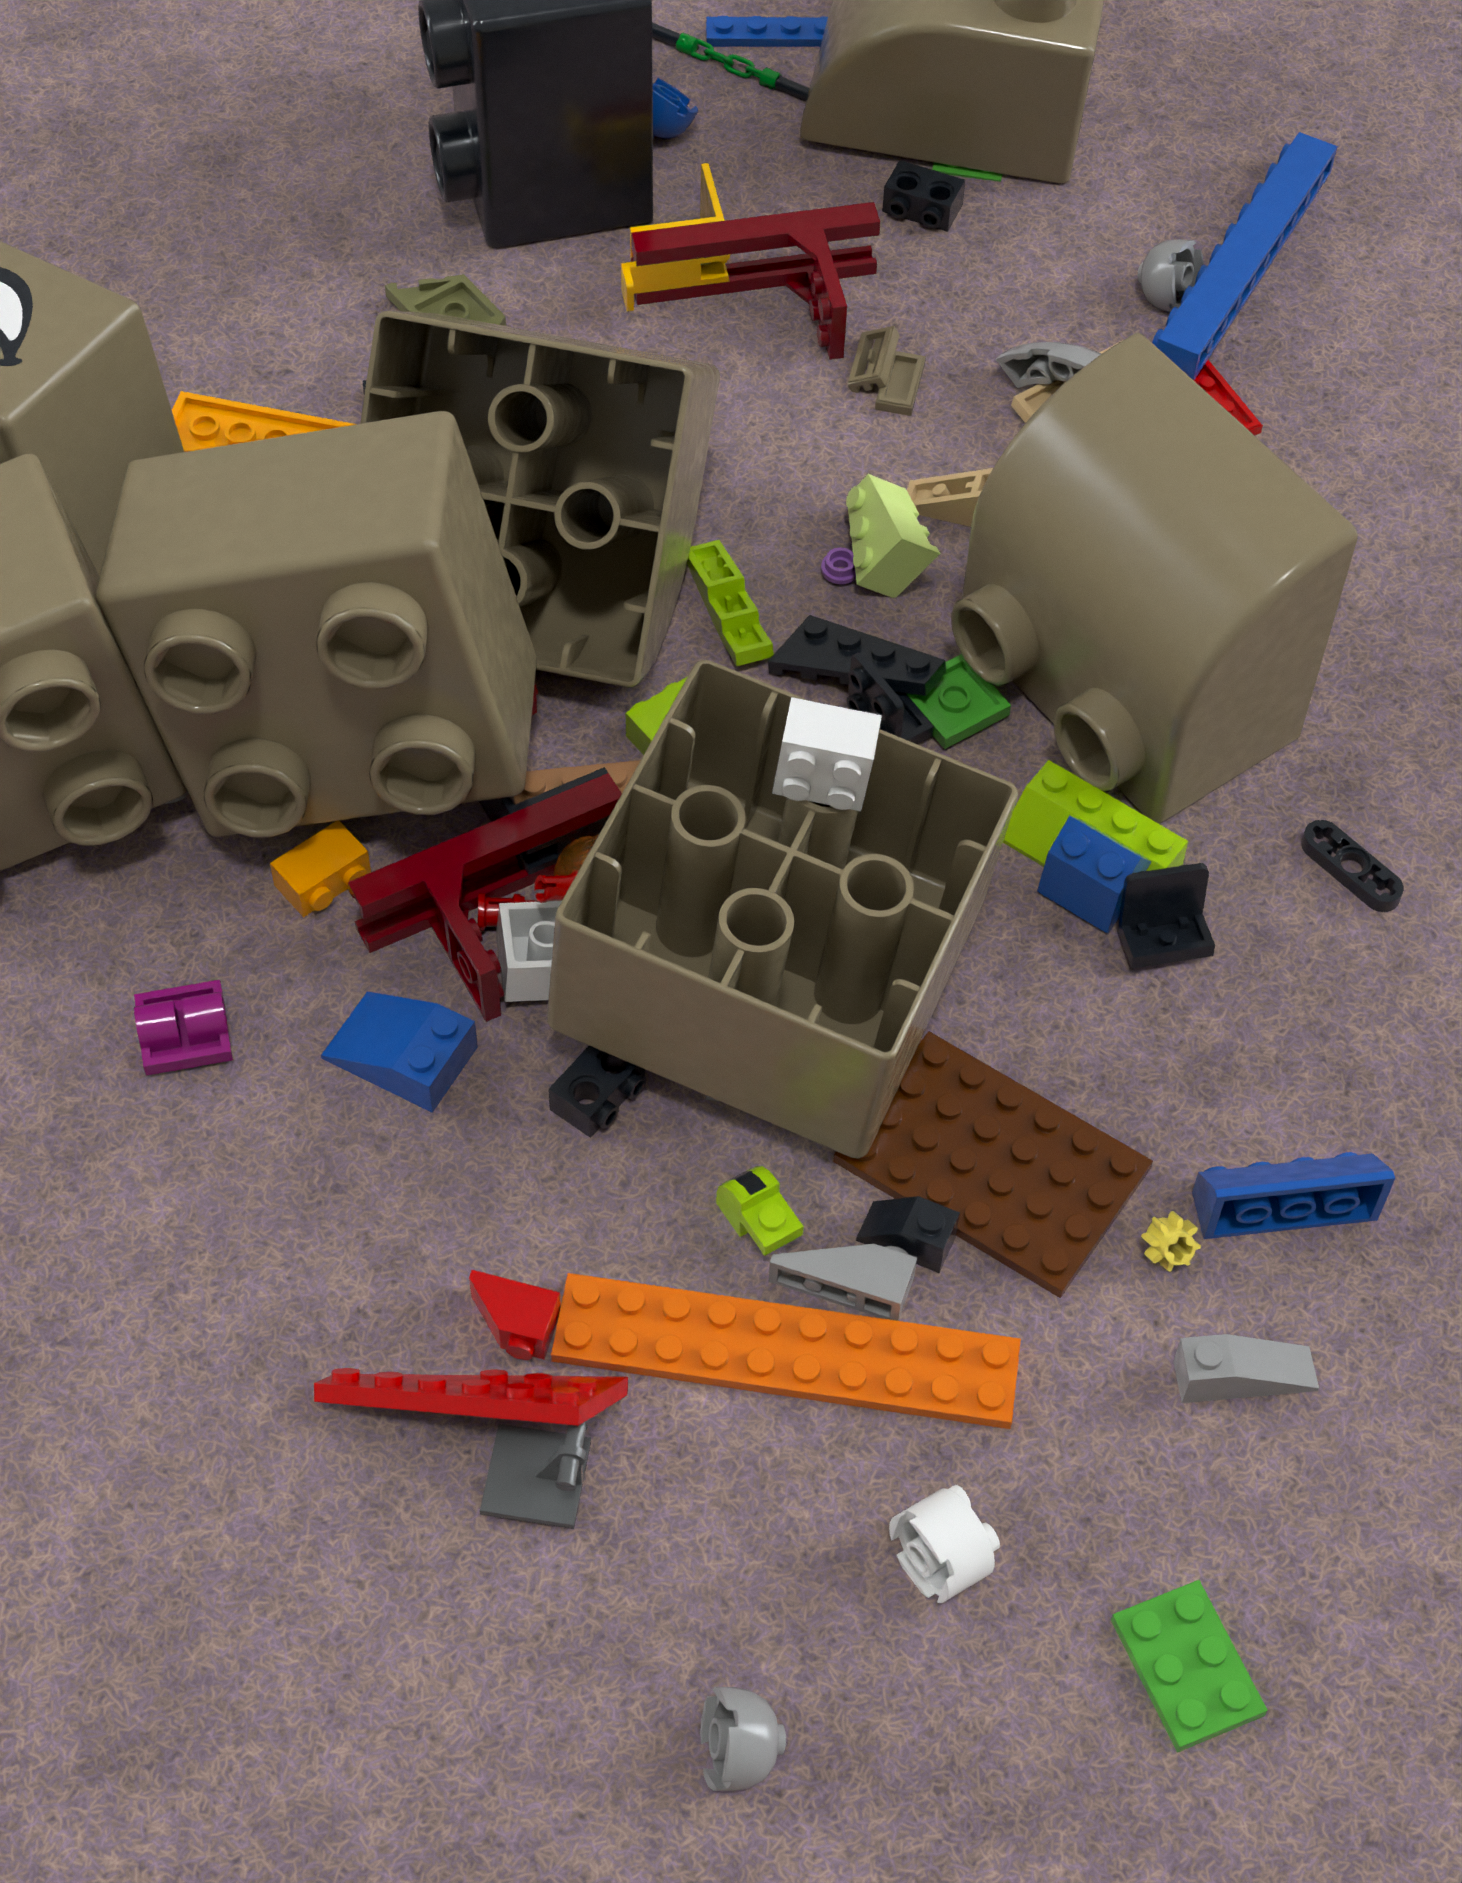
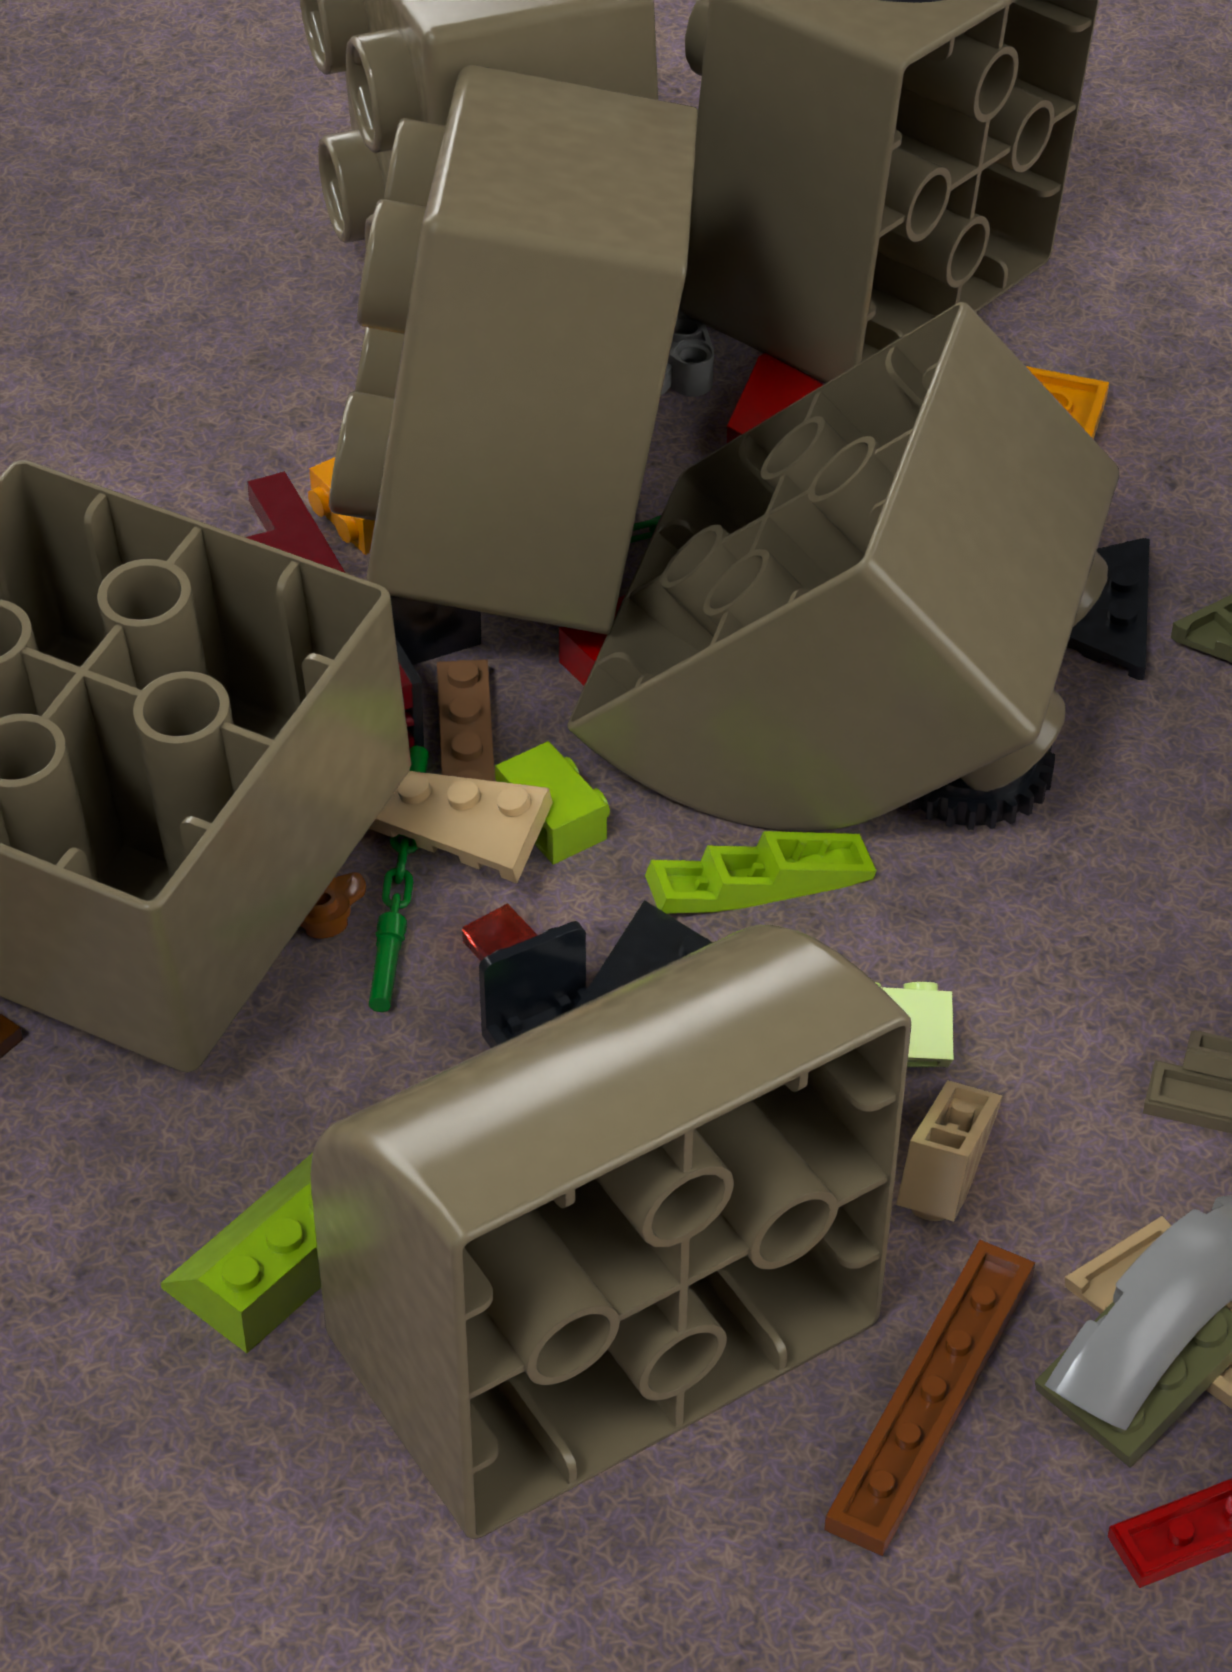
camera: 95 degrees right, 10 degrees down
magenta plate [134,979,233,1076] -> none
white brick [772,697,882,811] -> none
blue slope [1037,815,1152,934] -> none
black bracket [1118,863,1215,969] -> none
black beam [1301,820,1404,912] -> none

